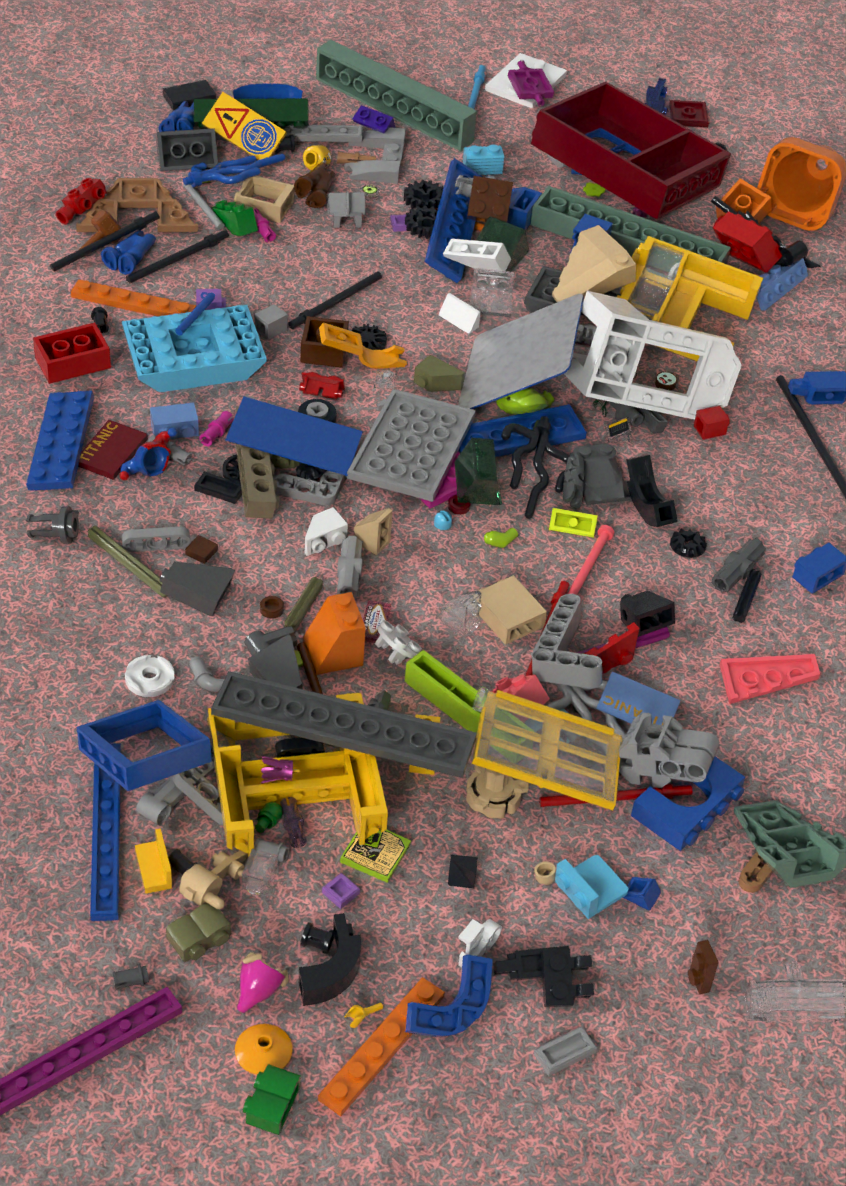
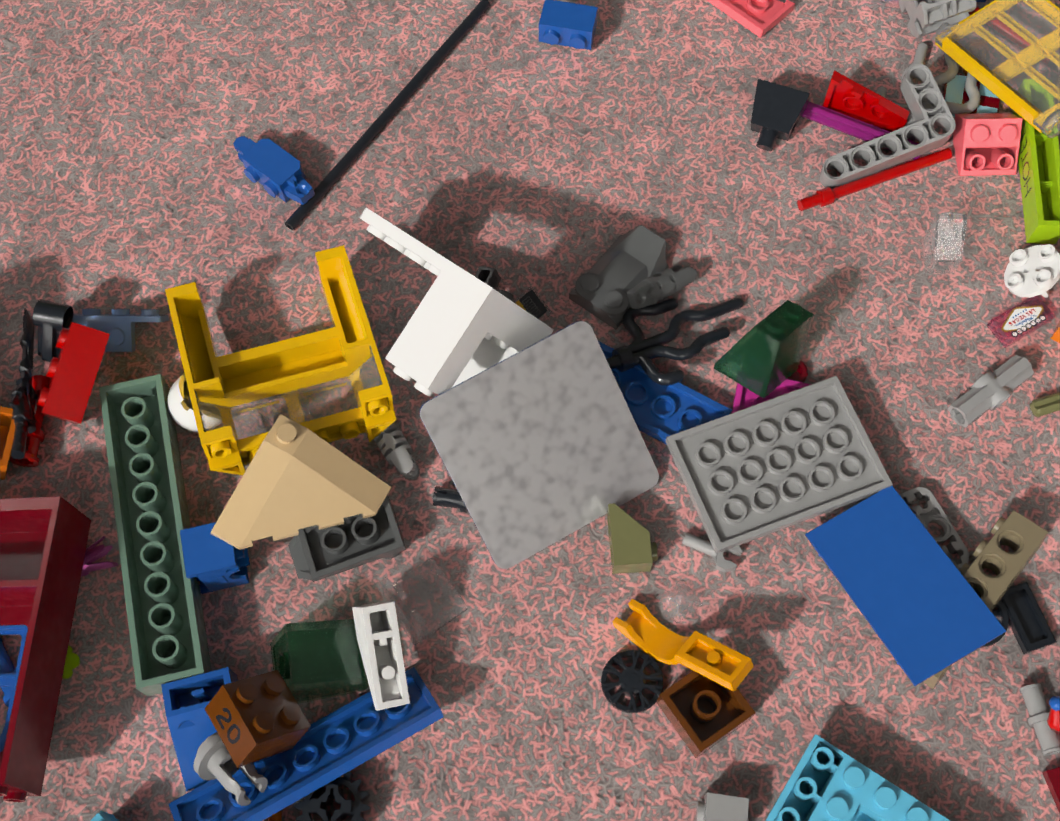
camera: 125 degrees left, 20 degrees up
medium blue brick [150,402,199,439] -> none
dark pink pin [199,411,234,447] -> none
black bar [288,271,382,329] -> none
wheel [298,399,337,423] -> none
red hinge [299,372,345,400] -> none
white slope [305,507,348,556] -> none
tan slope [354,508,393,555] -> none
medium azure hinge [434,510,452,530] -> none
white slope [439,293,481,333] -> none
tan brick [473,575,547,645] -> none
lime arm [484,528,518,548] -> none
neon yellow slope [549,508,598,538] -> none
coral bar [567,525,615,595] -> none
medium blue tile [596,672,680,725] -> none
black arch [626,455,678,527] -> none
tile [655,372,677,391] -> none
black gear [670,528,707,558] -> none
red brick [693,406,730,440] -> none
dark grey piece [711,538,766,593] -> none
black axle [732,569,762,623] -> none

